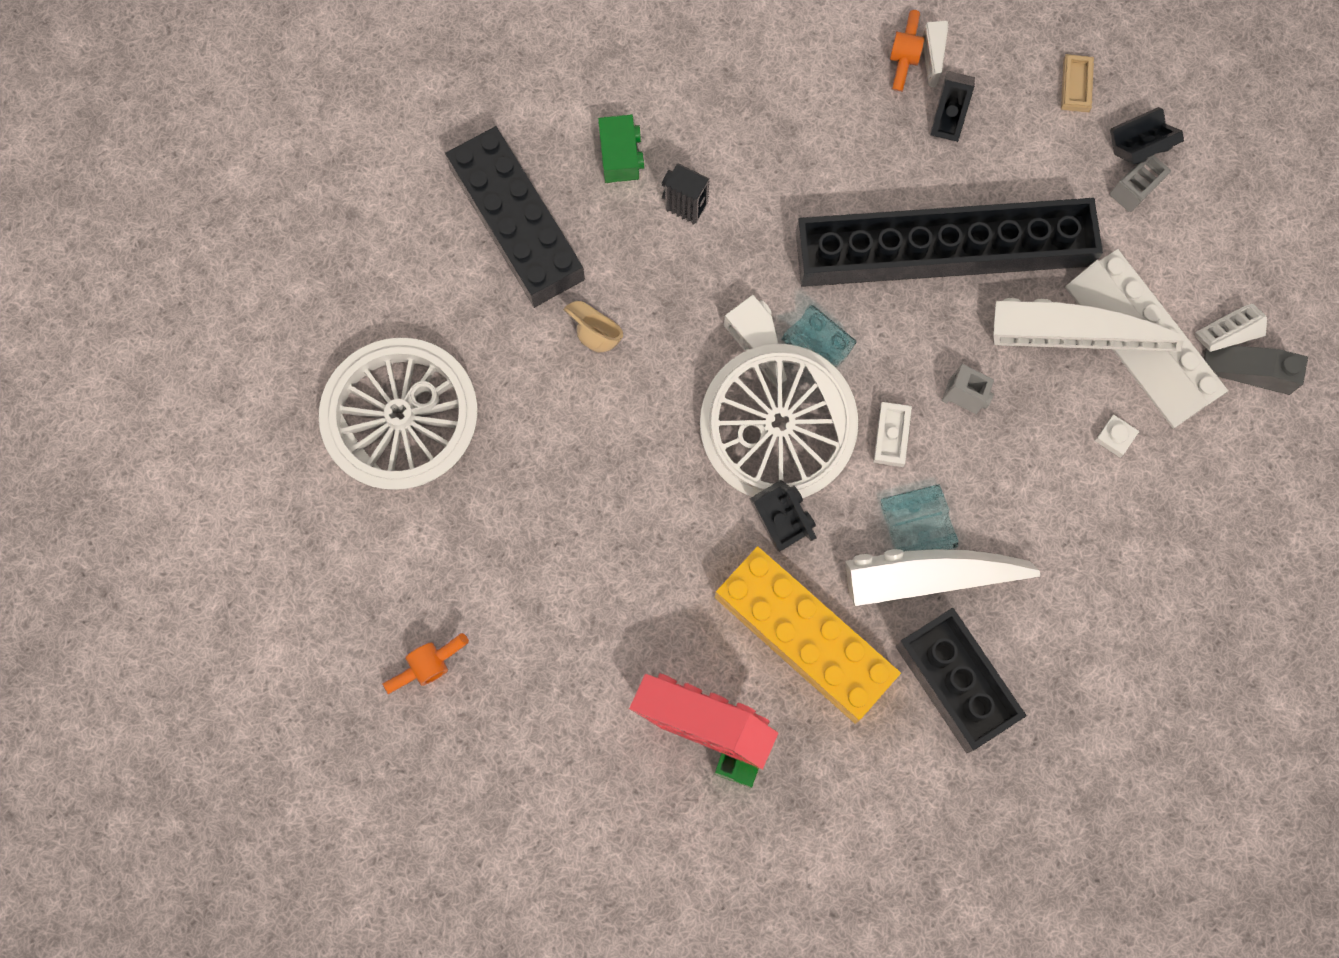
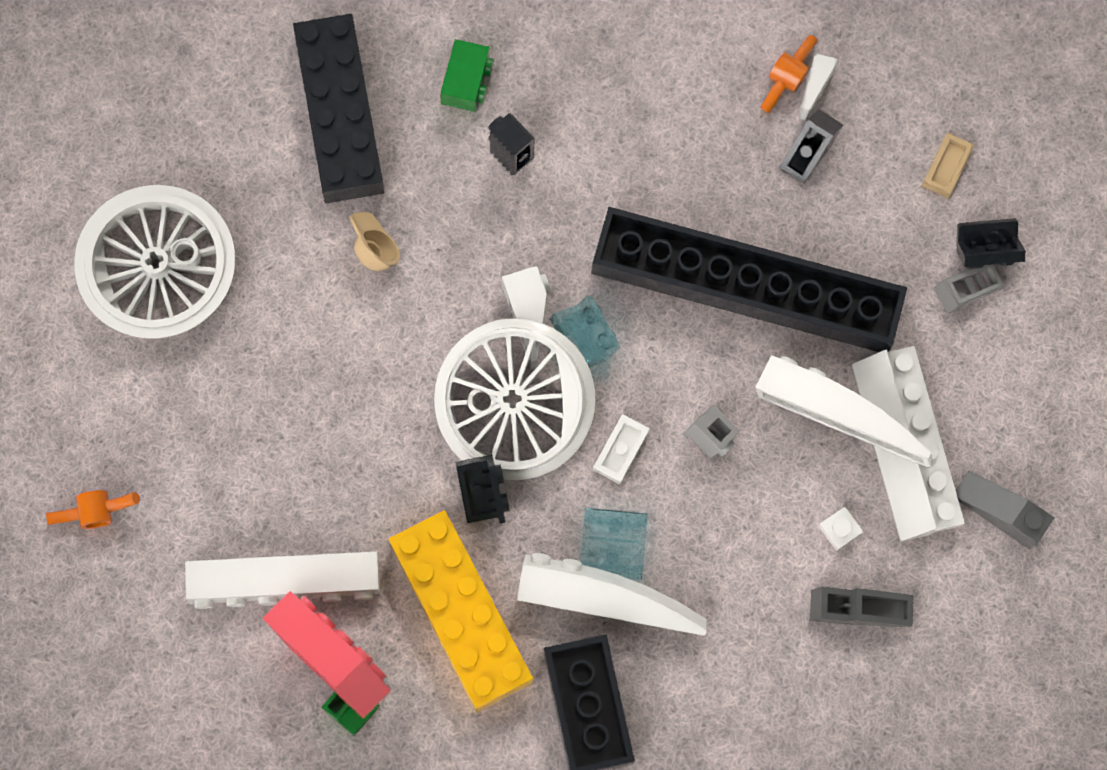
camera: 15 degrees right, 0 degrees up
white slope [1195,304,1267,352] -> none
none -> white brick [185,551,380,609]
none -> dark grey slope [810,586,913,627]

